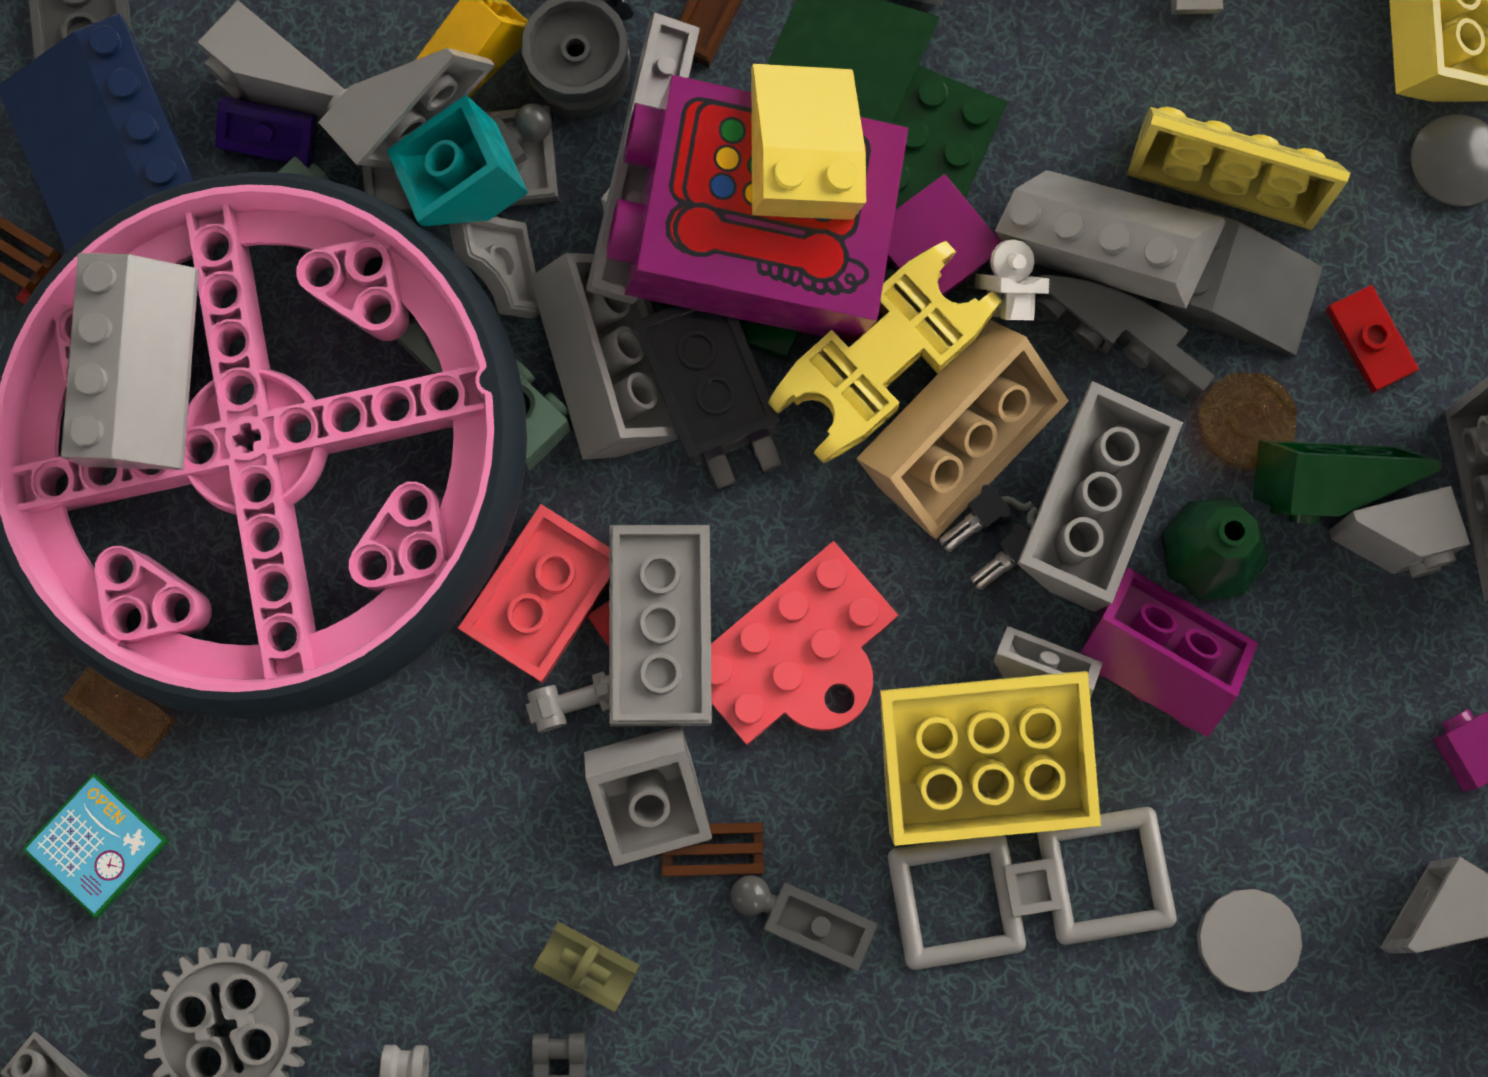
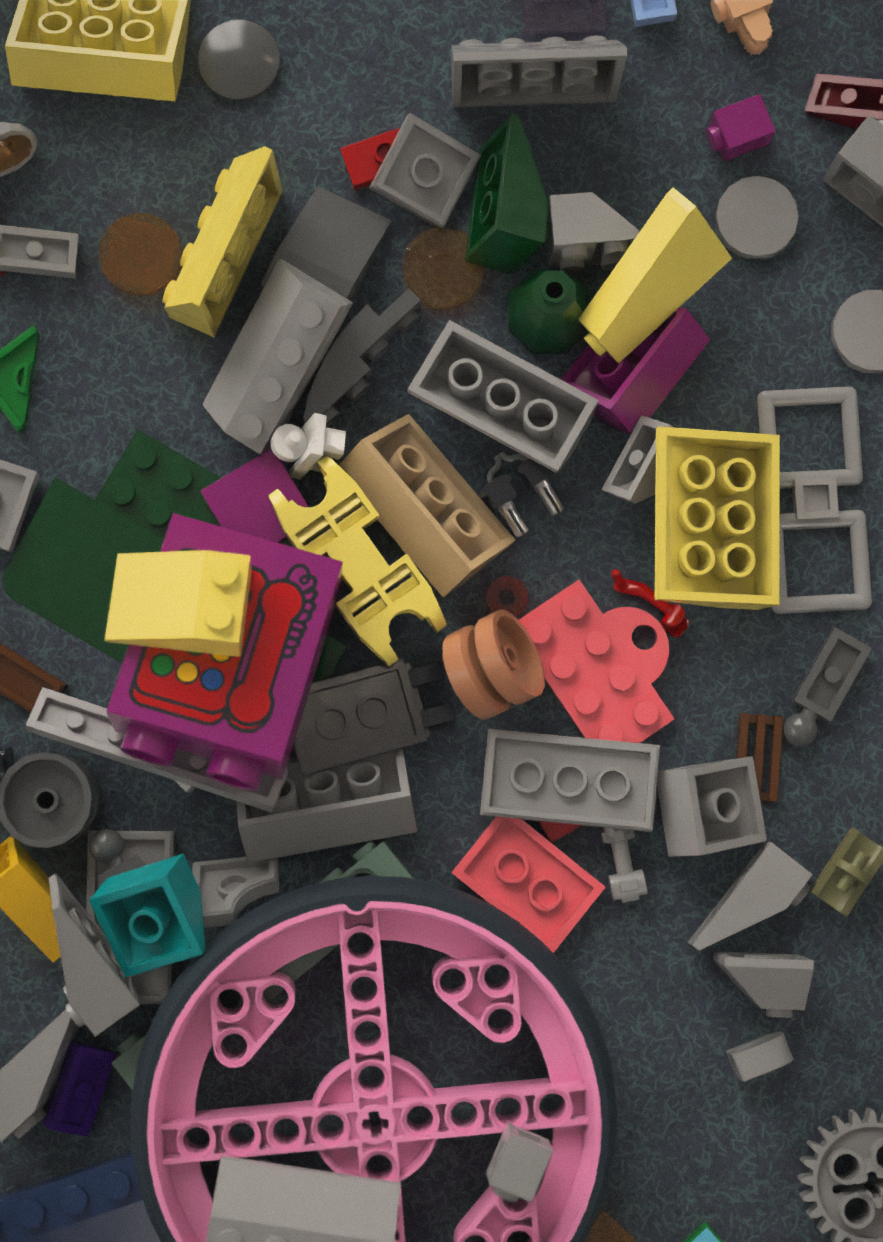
camera: 85 degrees left, 5 degrees up
light grey slope [1329,486,1470,578] -> none
none -> clear orange tile [99,213,183,297]
none -> light grey tile [369,113,481,229]
none -> nougat wheel [442,609,545,720]
none -> clear red plate [486,576,528,617]
none -> light grey brick [486,1122,553,1202]
none -> light grey slope [547,192,639,273]
none -> light yellow slope [578,188,732,364]
none -> red piece [611,569,690,638]
none -> light grey slope [687,842,813,950]
none -> light grey slope [713,951,814,1018]
none -> light grey tile [715,176,799,259]
none -> light grey piece [726,1032,793,1082]

